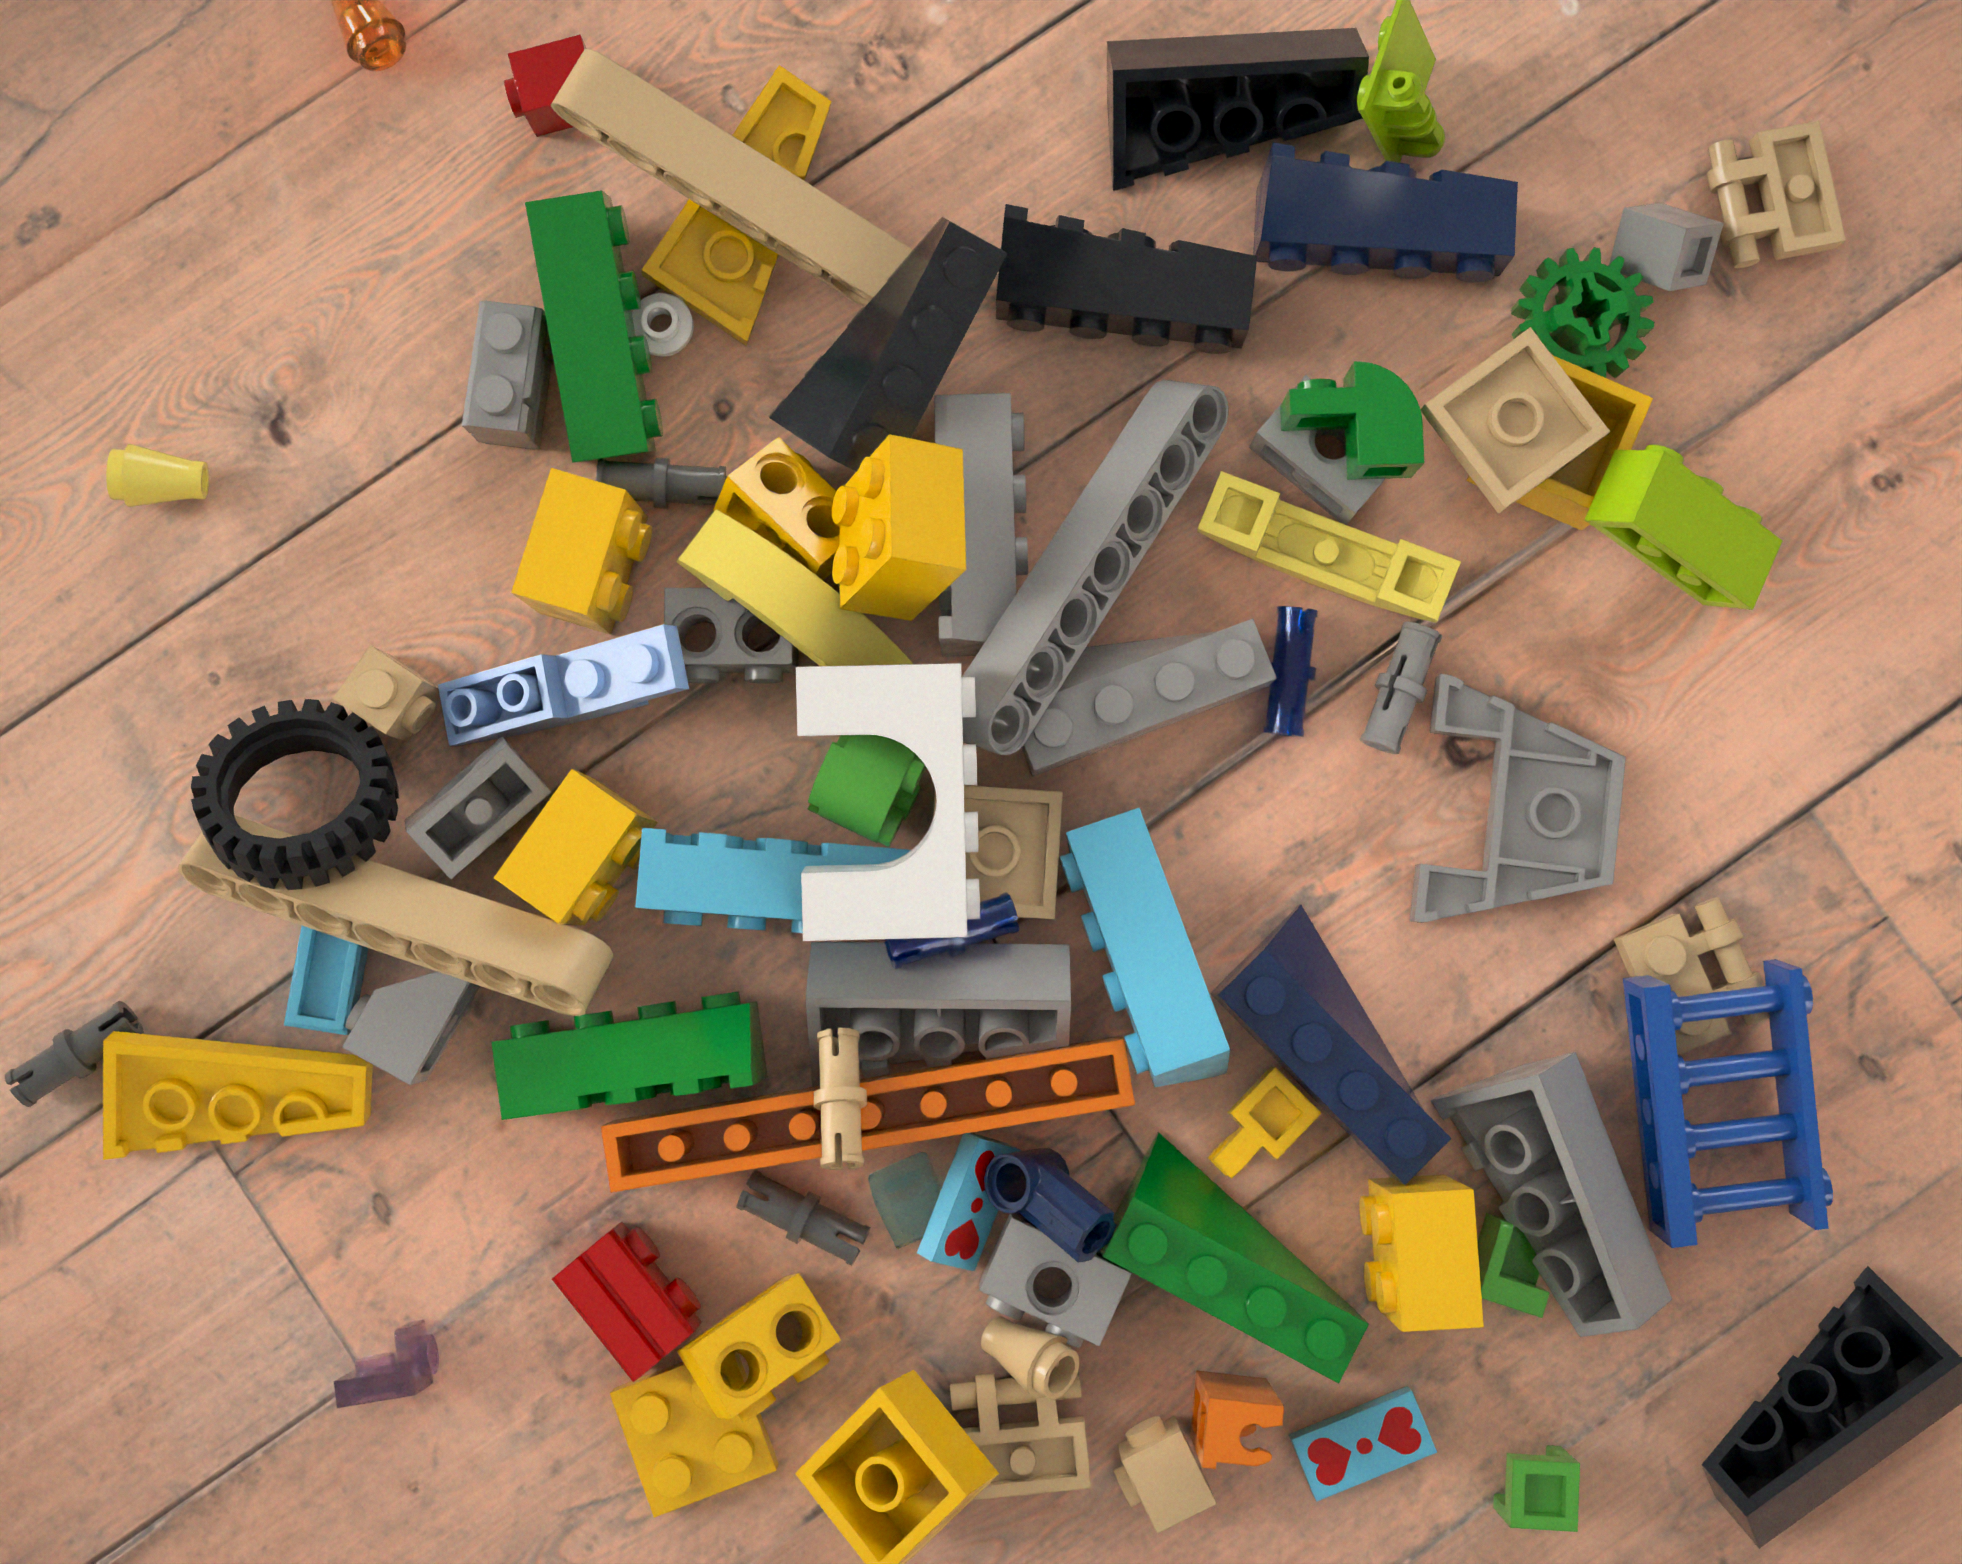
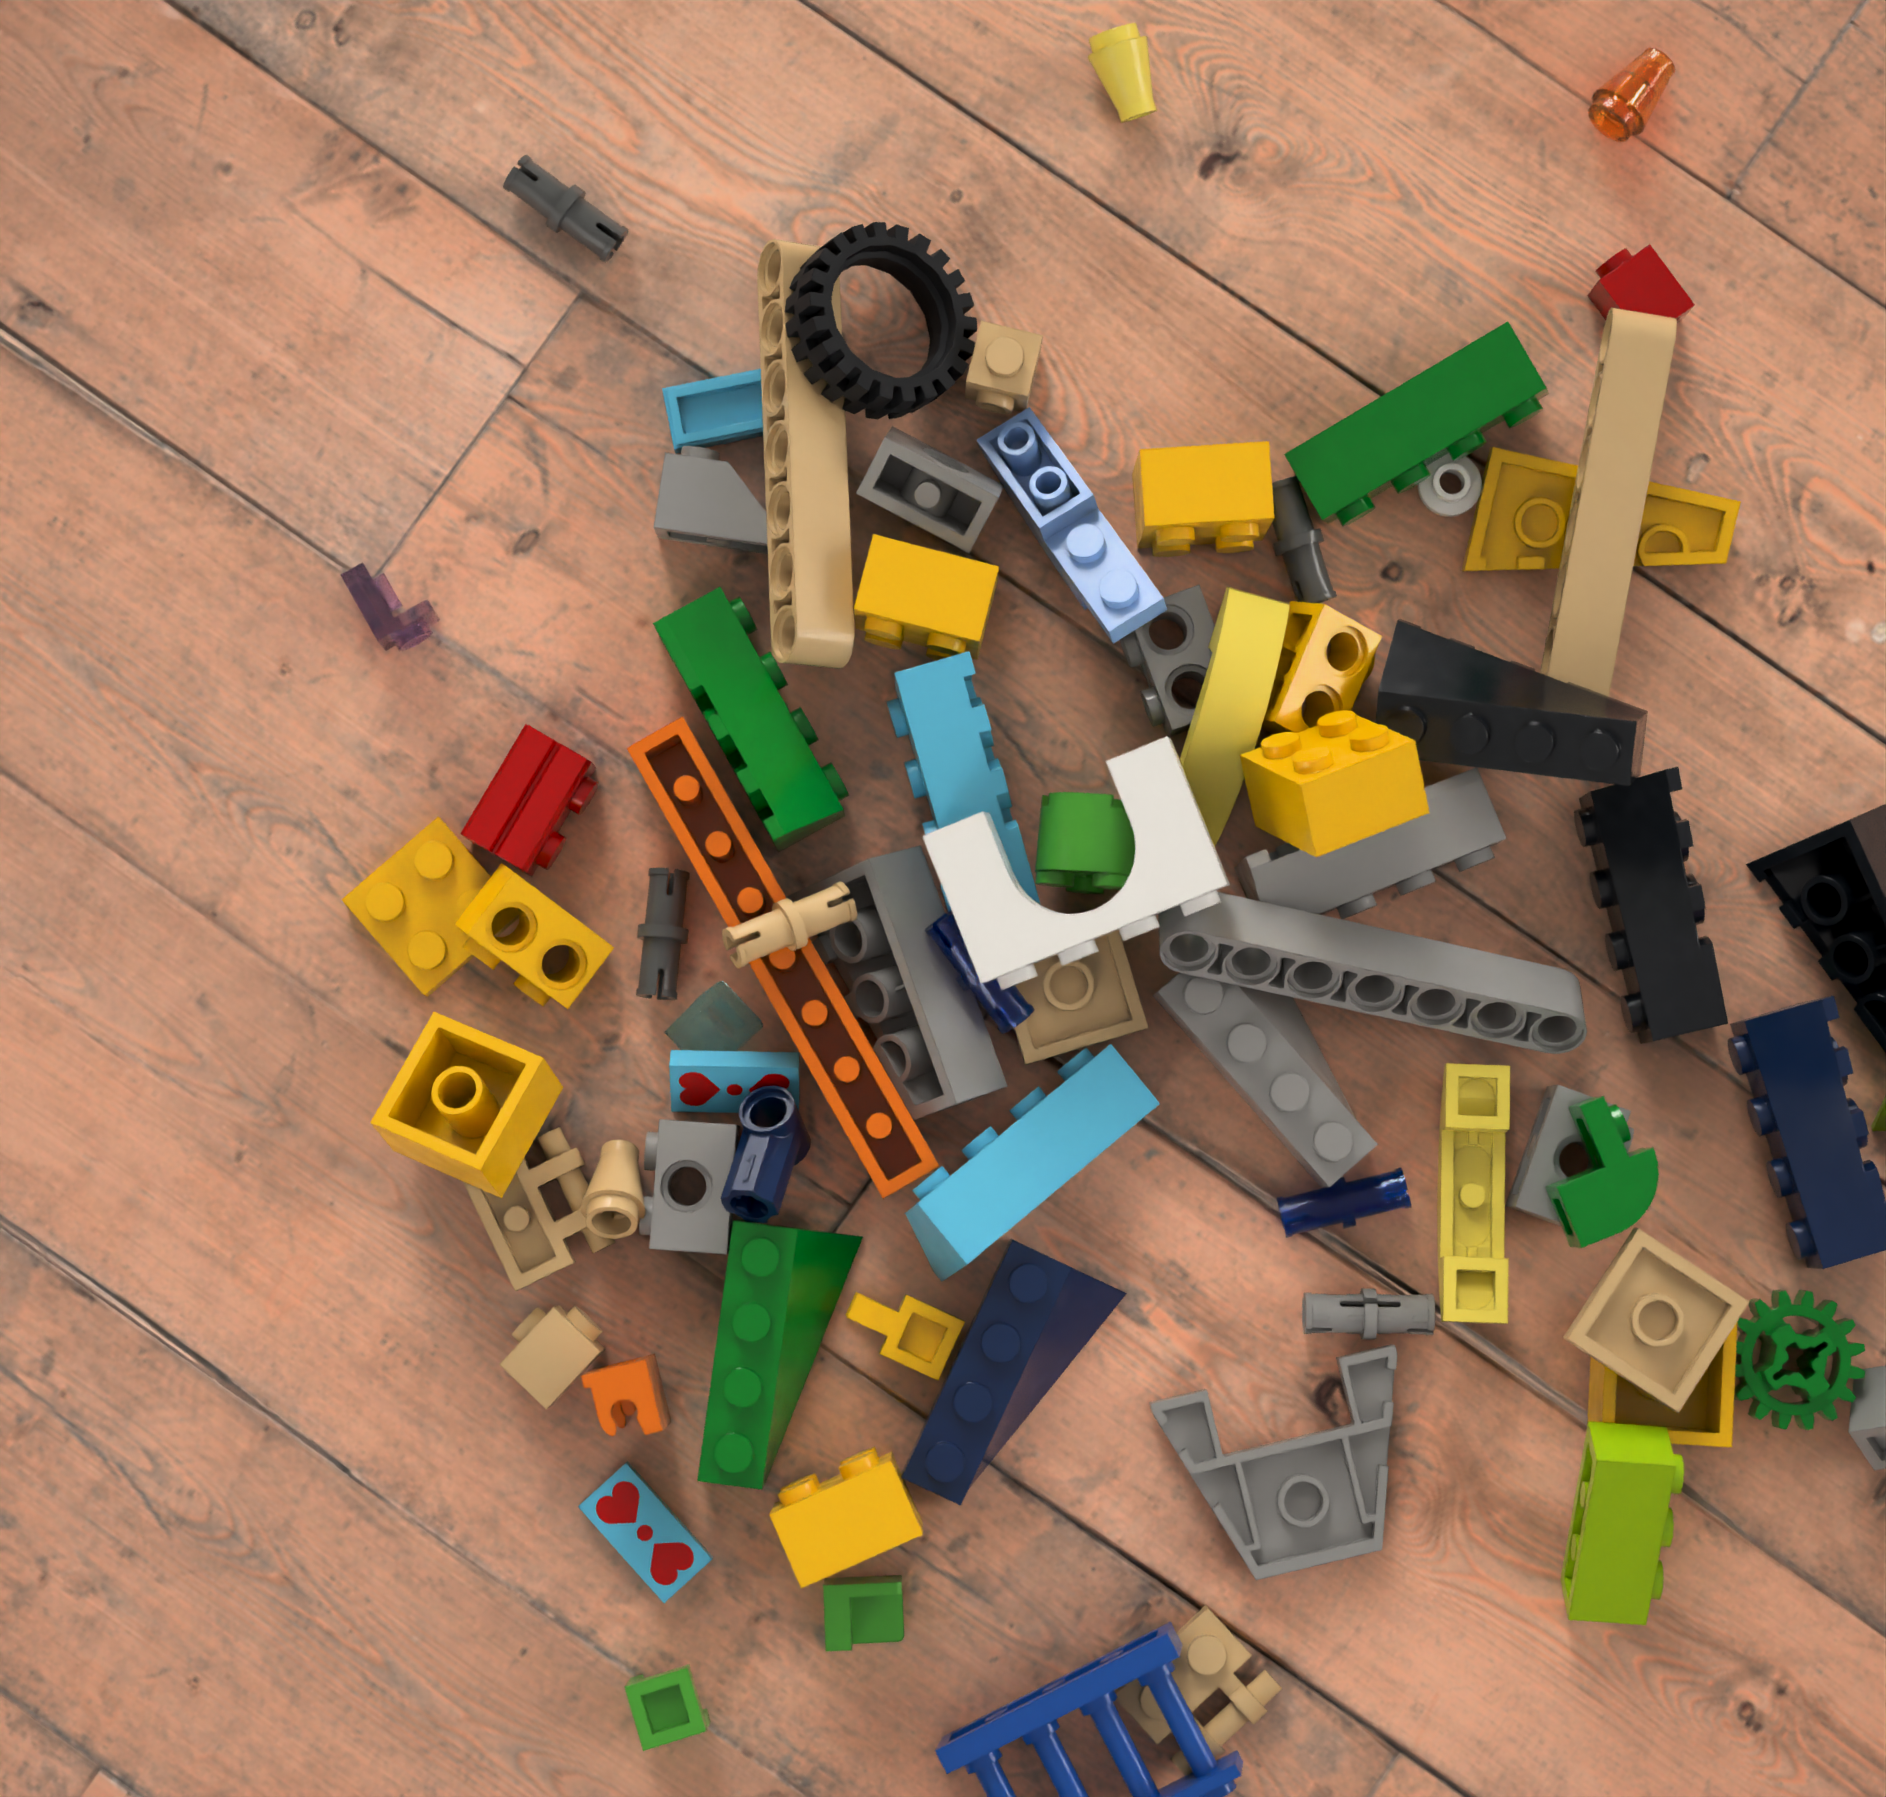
camera: 60 degrees right, 0 degrees up
yellow wing [103,1031,373,1160] -> none
light grey brick [462,301,552,450] -> none
light grey wedge [1431,1052,1672,1337] -> none

